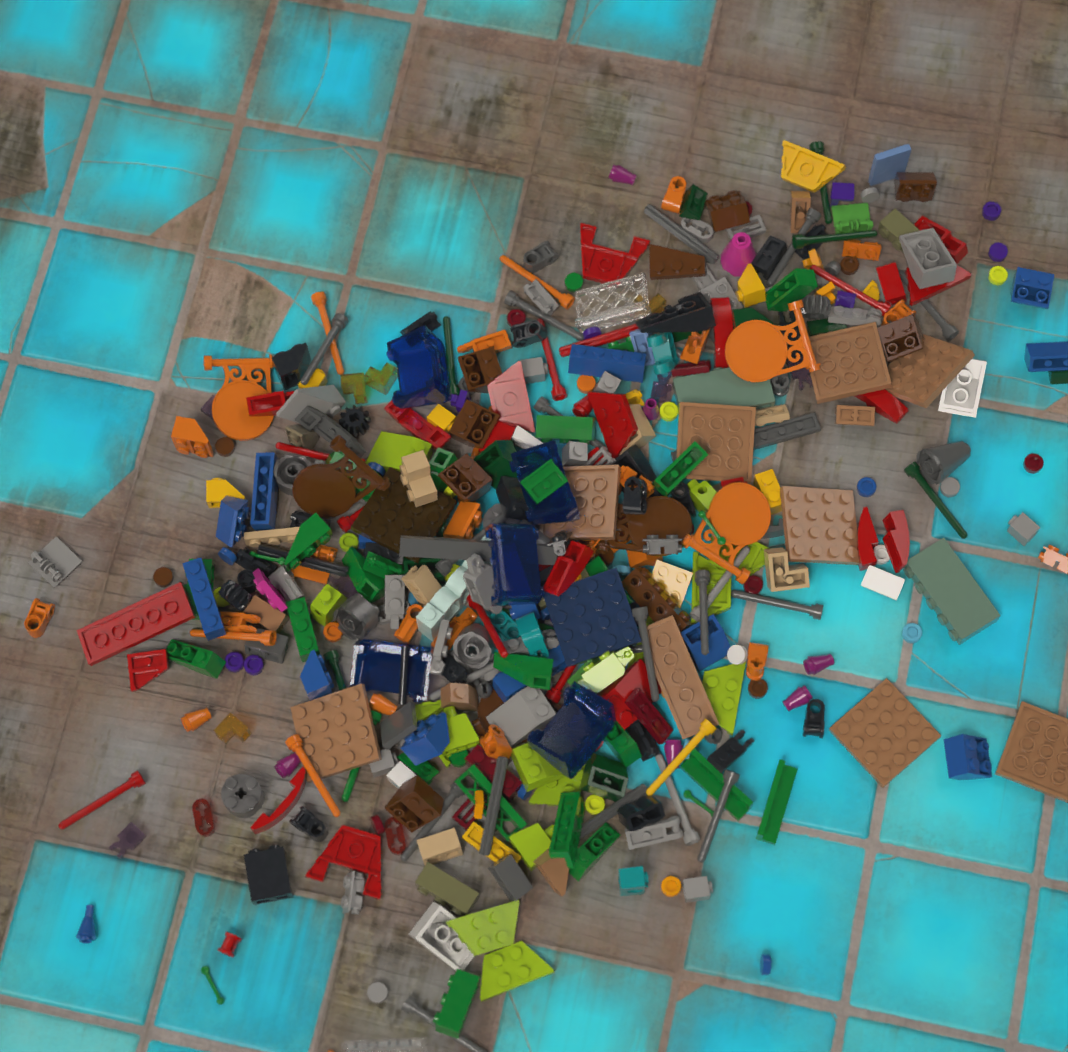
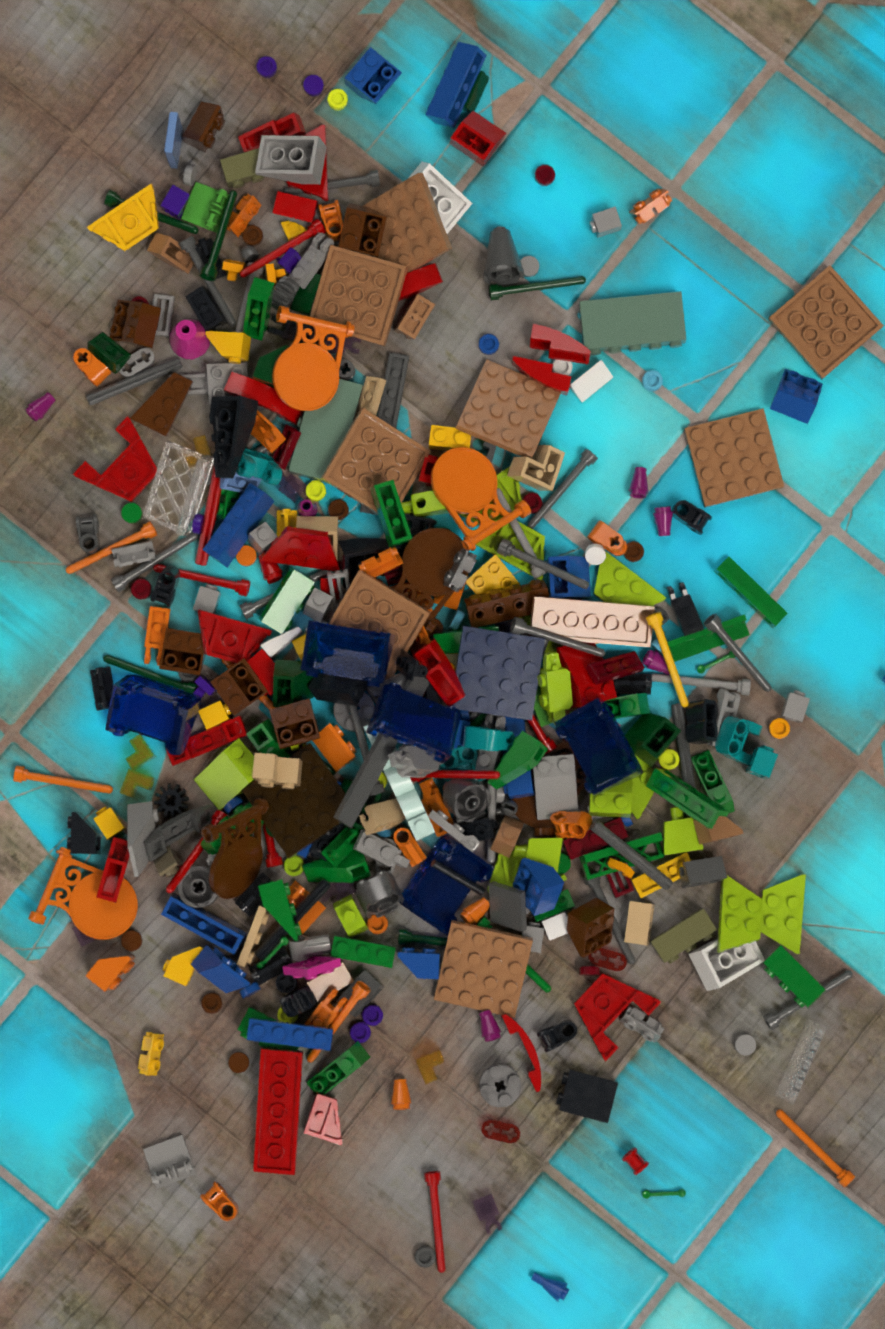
camera: 70 degrees left, 15 degrees up
orange piece [285,734,341,817] -> none
dark grey piece [300,313,348,385] -> none
green plate [520,459,568,505] -> none
black piece [623,477,648,515] -> none
green hinge [698,510,726,545] -> none
none -> yellow hinge [137,1032,164,1076]
none -> reddish brown tile [201,993,223,1014]
none -> reddish brown tile [328,499,349,521]
none -> dark grey tile [415,1246,436,1268]
none -> red slope [450,111,507,167]
none -> teal piece [715,716,763,765]

